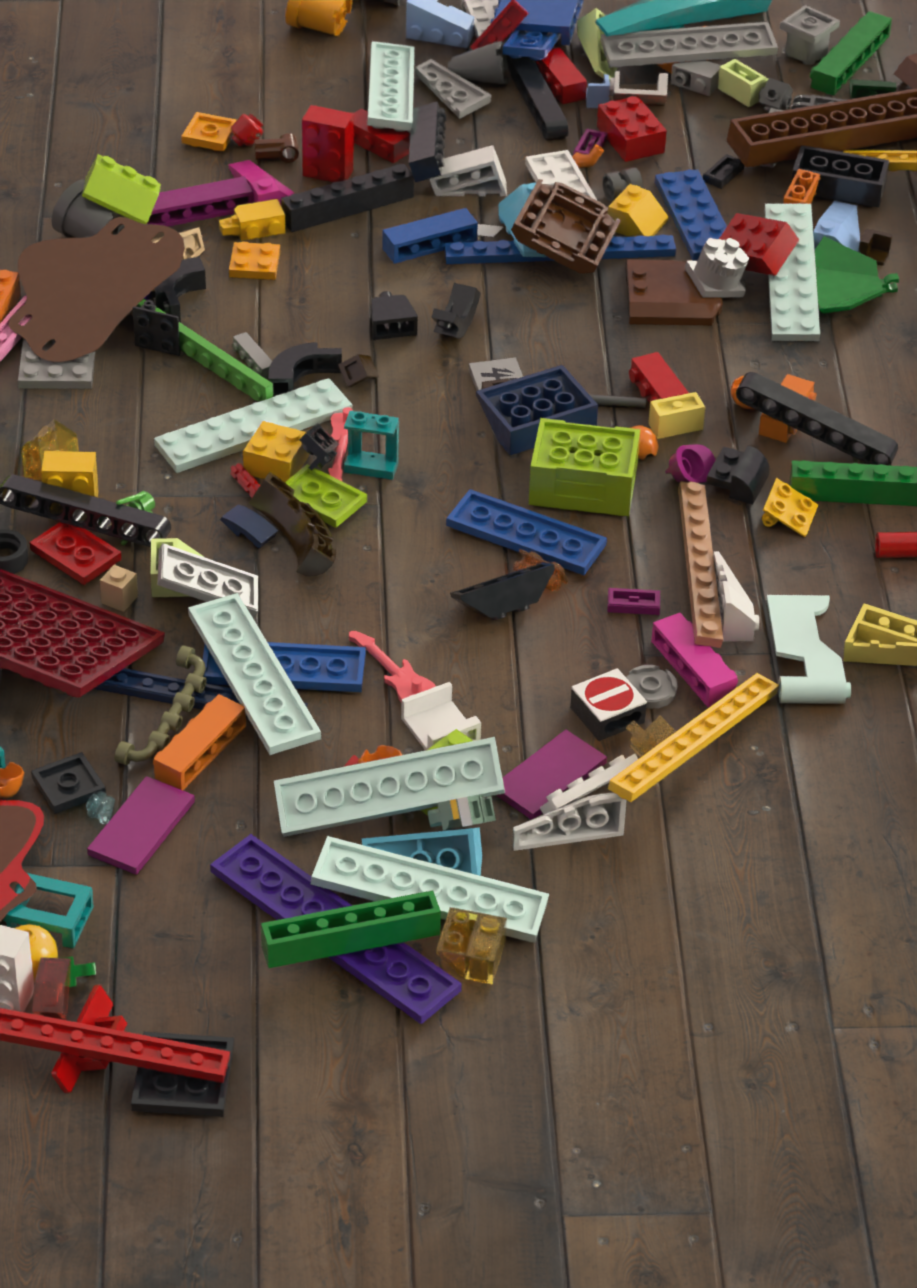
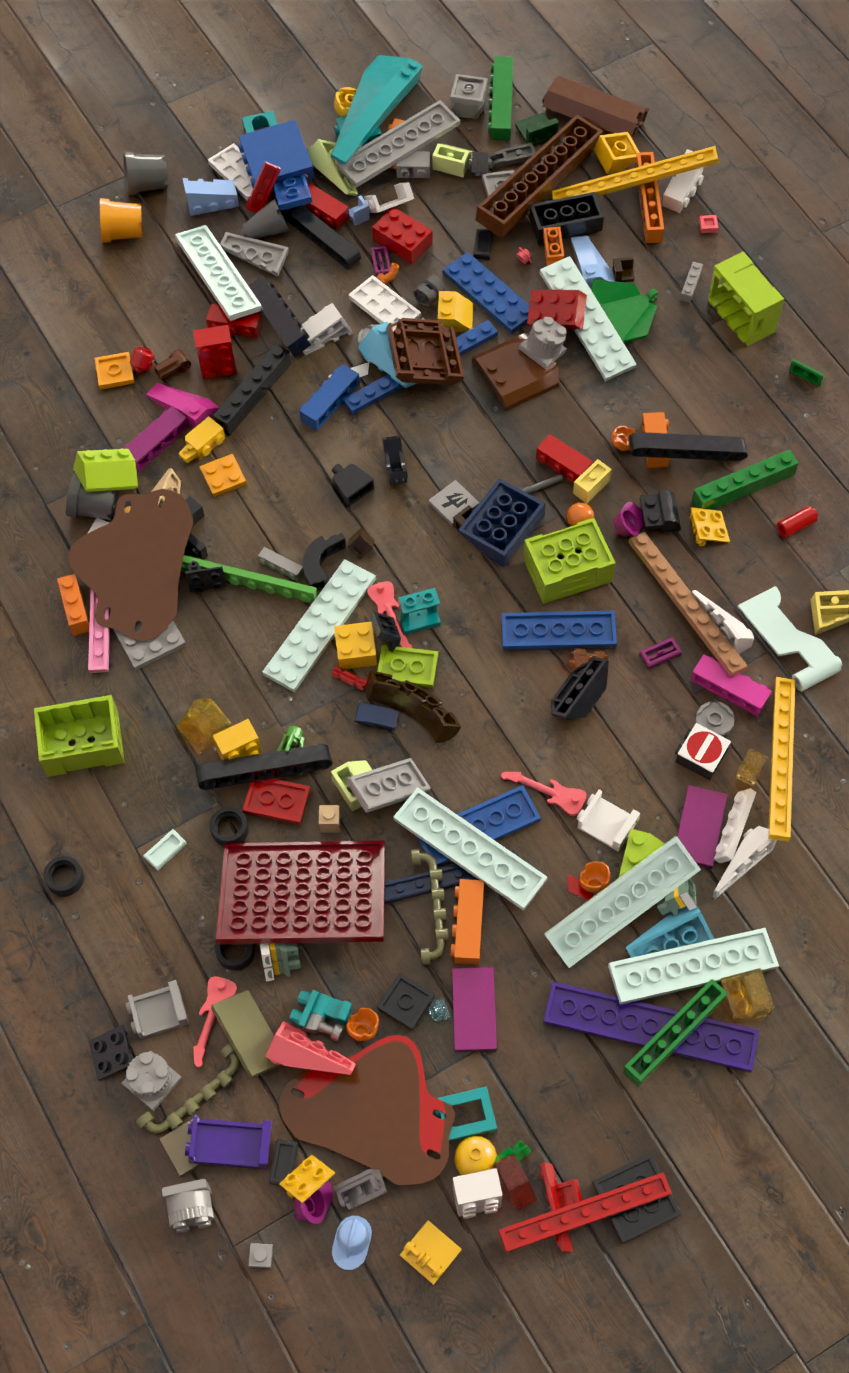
camera: 25 degrees left, 20 degrees up
none -> coral plate [516,247,532,264]

